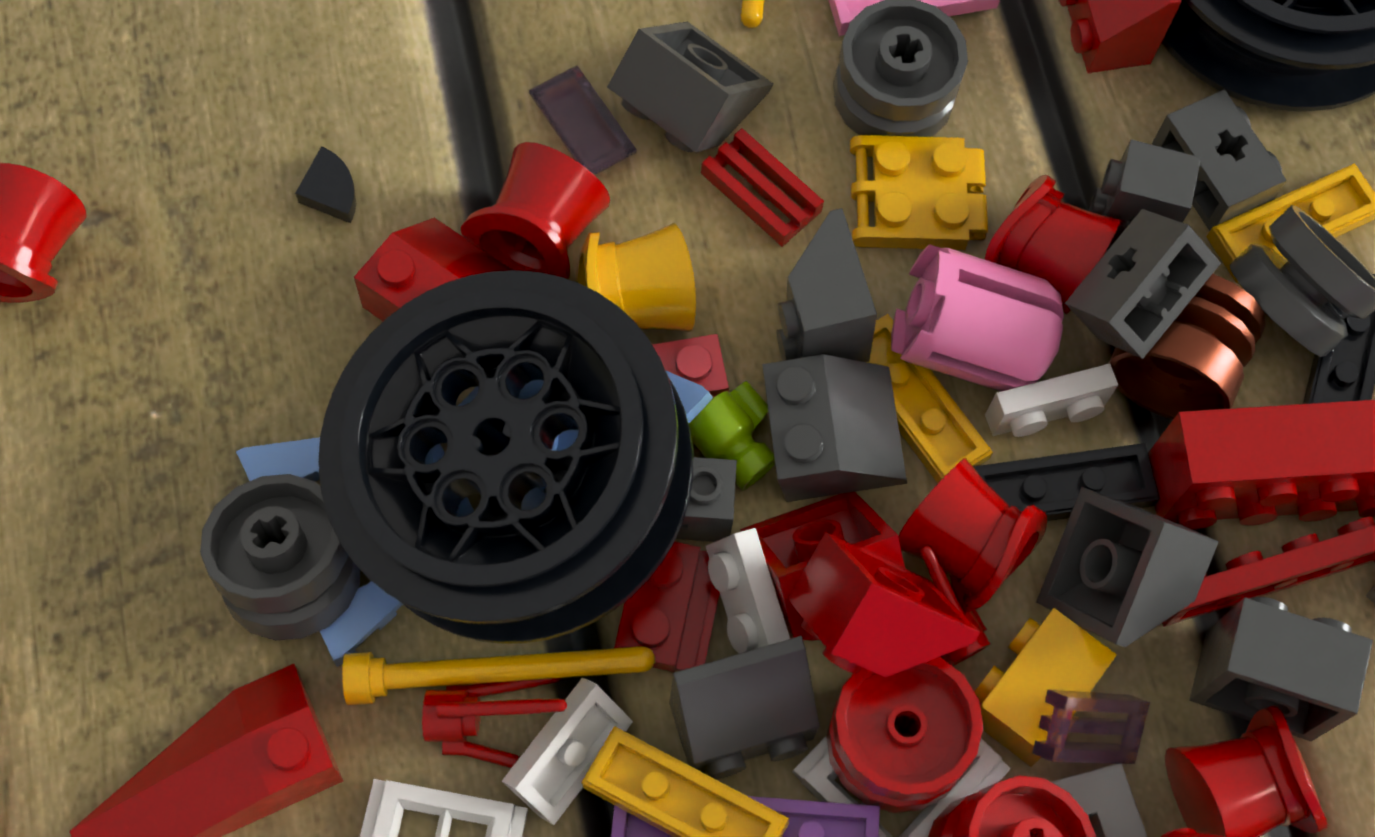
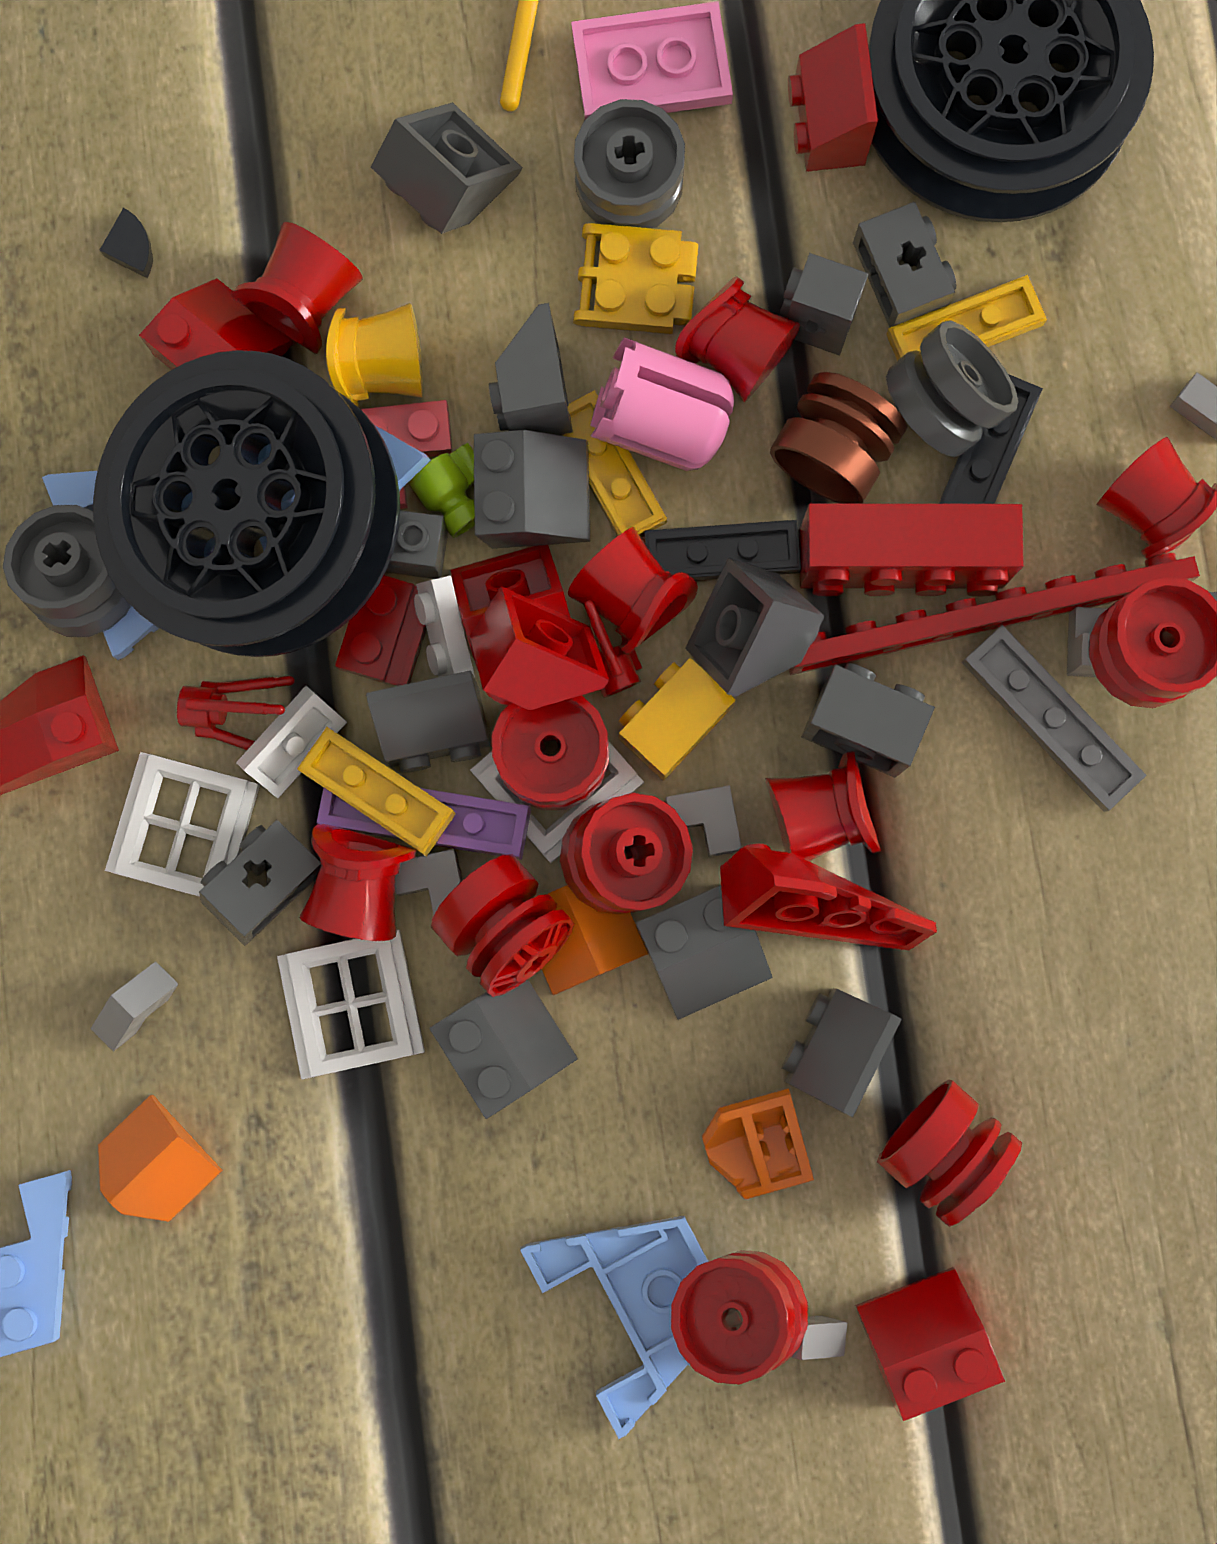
camera: 15 degrees right, 15 degrees up
yellow piece [342,647,655,705] -> none
tile [529,65,637,175] -> none
red tile [701,128,824,247] -> none
white plate [985,364,1118,437] -> none
tile [1032,689,1150,764] -> none
dark grey brick [1065,209,1221,359] -> none

